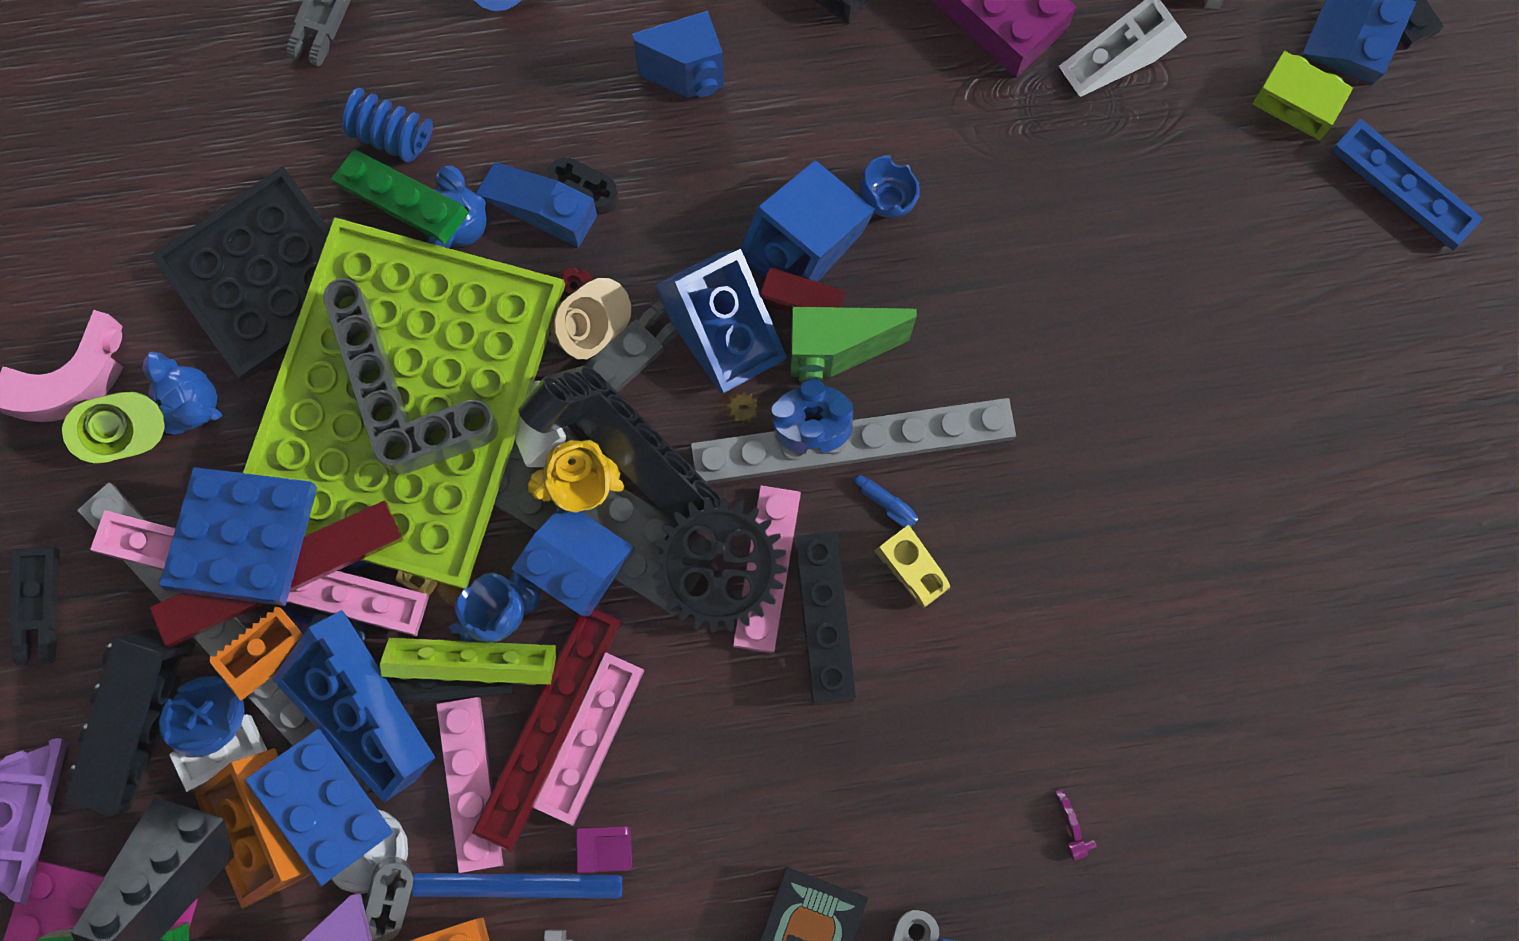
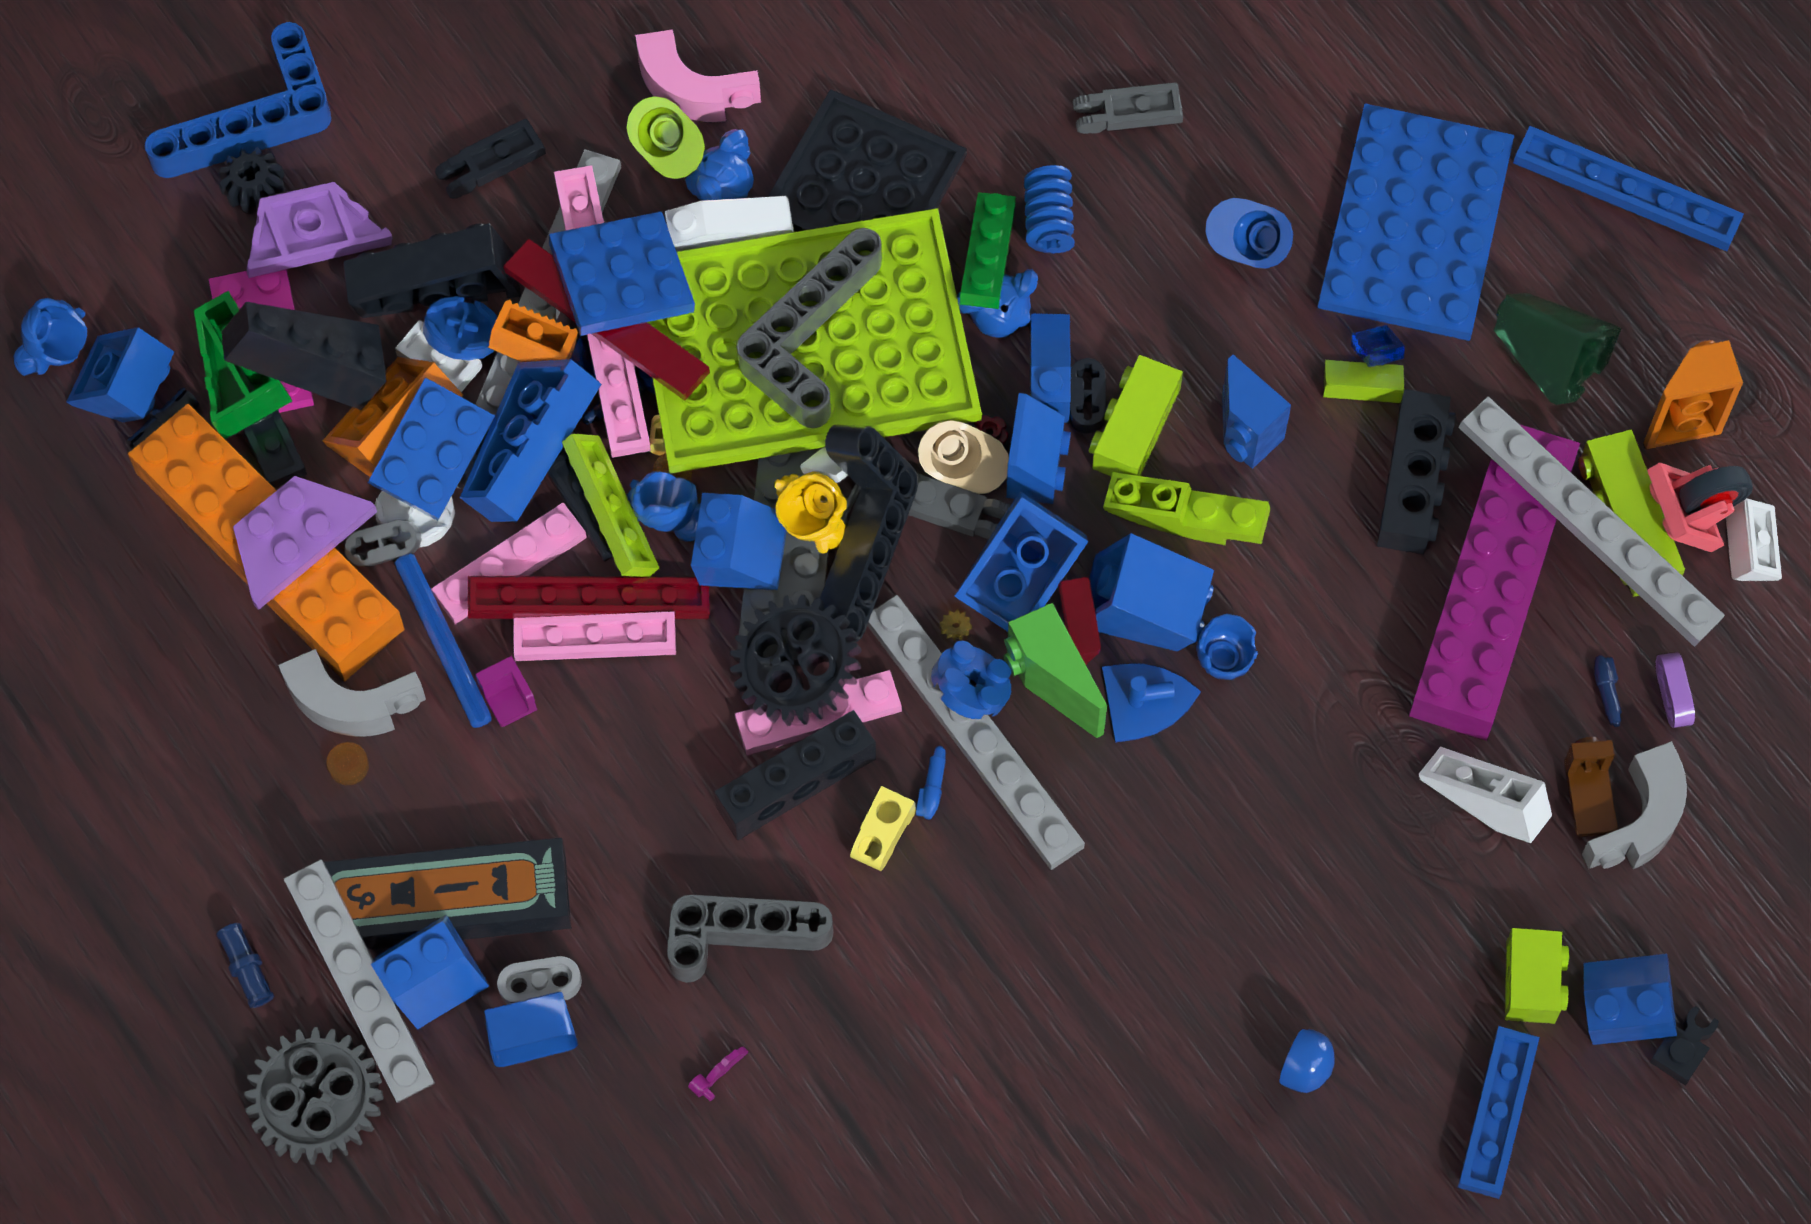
camera: 65 degrees right, 10 degrees down
none -> white slope [665,196,794,252]
none -> dark grey beam [667,895,834,983]
none -> blue slope [1006,393,1071,504]
none -> lime brick [1089,355,1183,477]
none -> blue shield [1102,664,1201,743]
none -> lime slope [1103,472,1270,545]
none -> blue hair [1279,1029,1335,1093]

